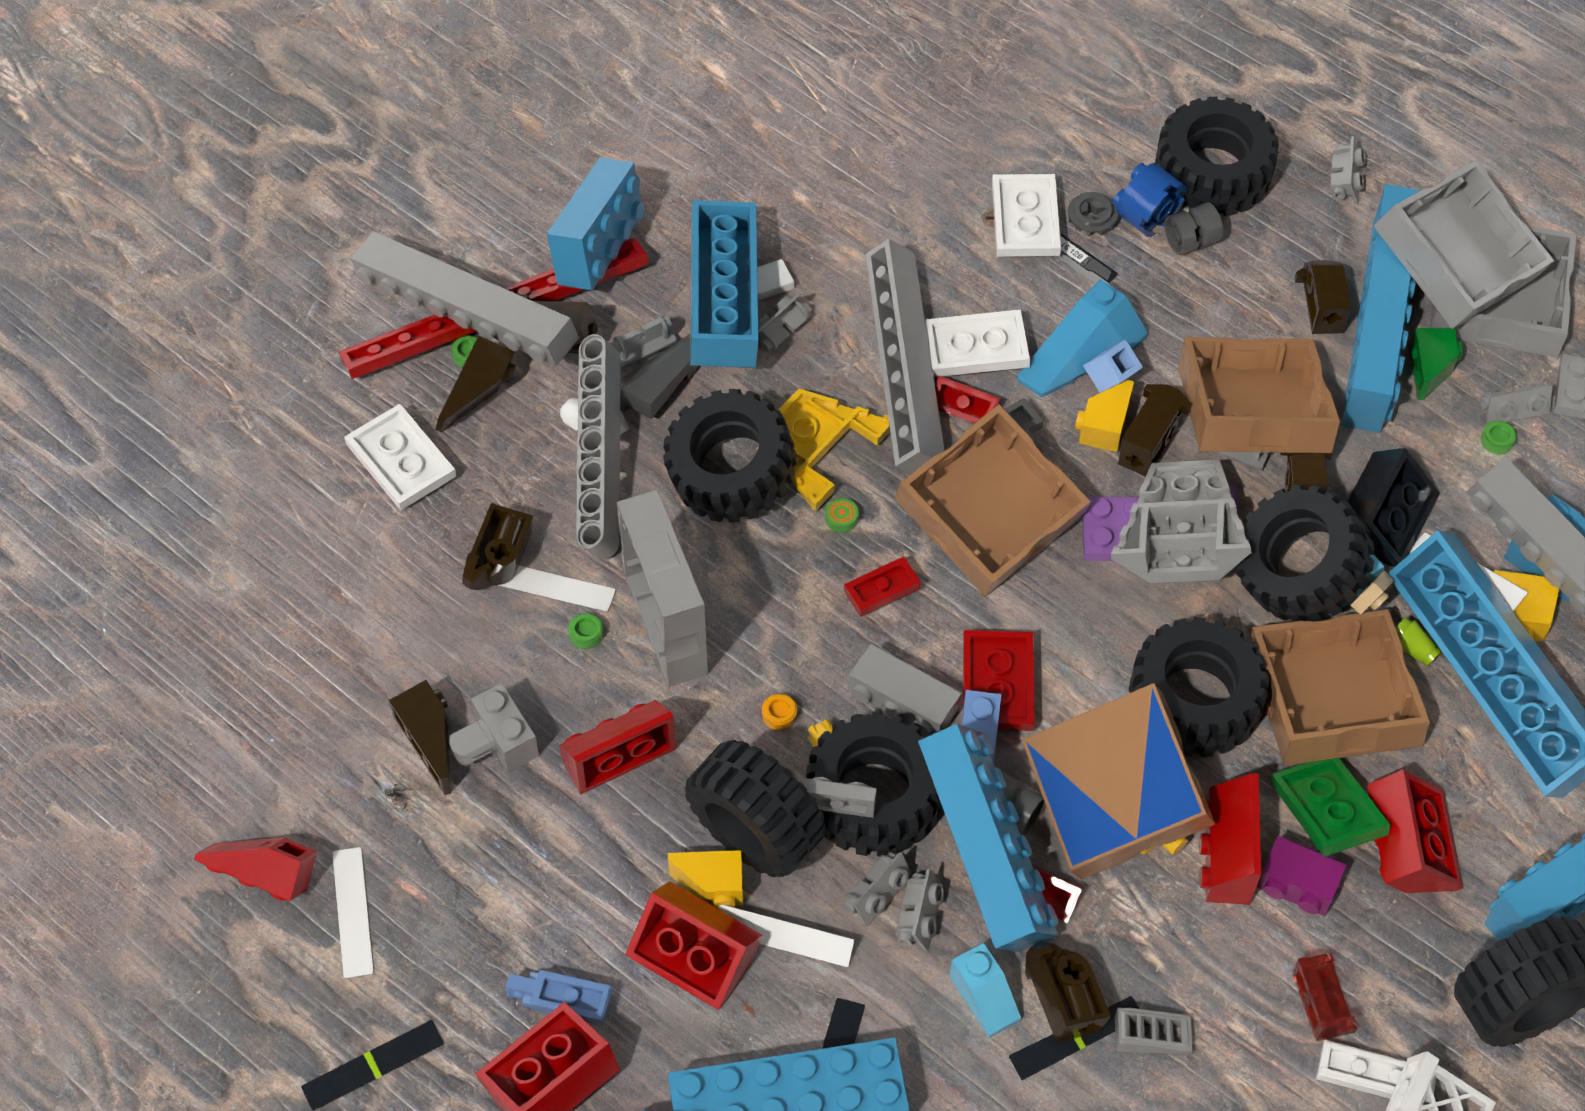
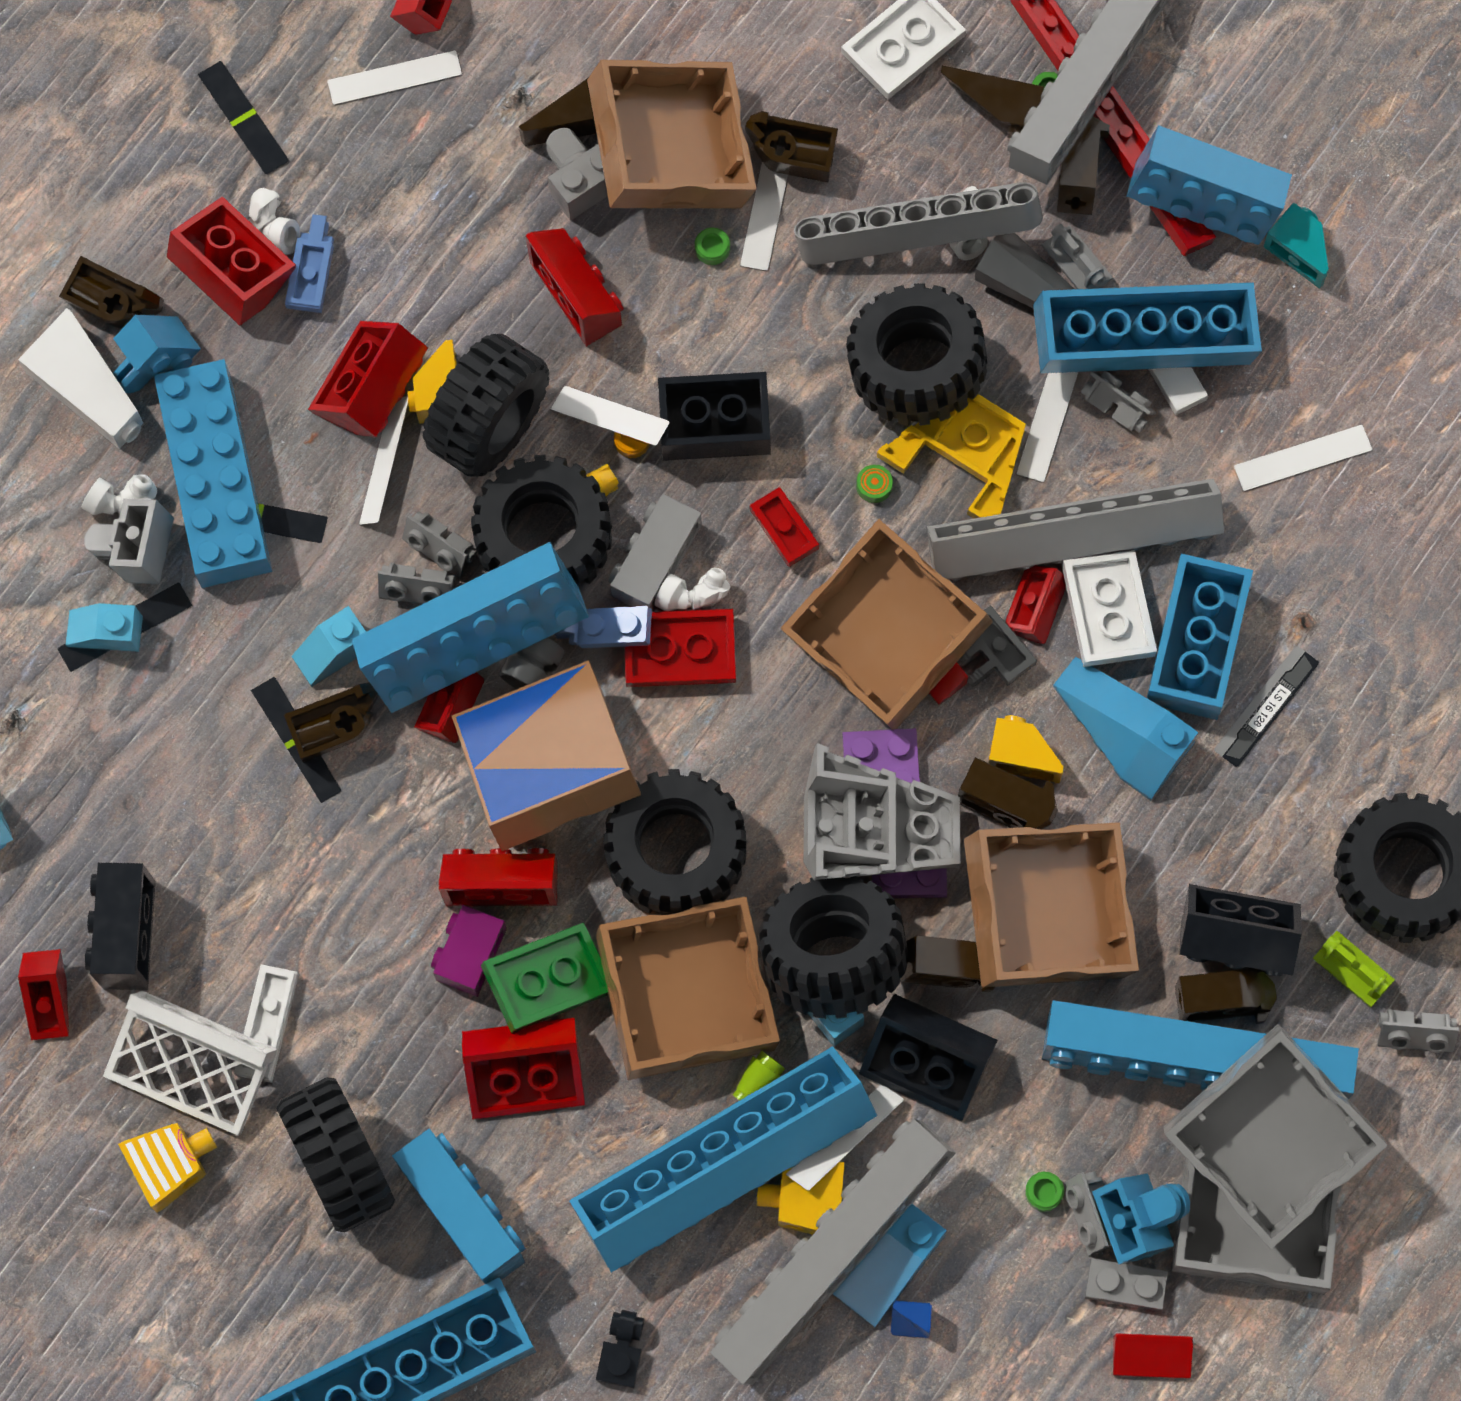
camera: 90 degrees right, 15 degrees up
light grey tile [617,489,708,687] -> none
light grey plate [802,777,876,818] -> none
white plate [992,174,1061,257] -> none
dark grey gear [1068,192,1118,235] -> none
light blue brick [1083,339,1143,393] -> none
blue brick [1112,163,1187,237] -> none
light grey slope [1115,1008,1192,1054] -> none
dark grey wheel [1164,202,1223,255] -> none
clear red hinge [1292,954,1357,1041] -> none
tan plate [1351,571,1394,615] -> none
green slope [1409,328,1462,400] -> none
none -> white arm [249,188,300,255]
none -> white sticker [551,386,670,446]
none -> medium nougat tile [587,60,757,208]
none -> white arm [655,568,730,611]
none -> black brick [658,372,771,461]
none -> white sticker [1017,372,1078,482]
none -> dark azure brick [1092,1173,1190,1265]
none -> dark azure brick [1147,553,1253,720]
none -> black brick [1179,884,1302,976]
none -> white sticker [1234,425,1372,491]
none -> teal slope [1263,202,1329,289]
none -> lime hinge [1312,931,1395,1008]

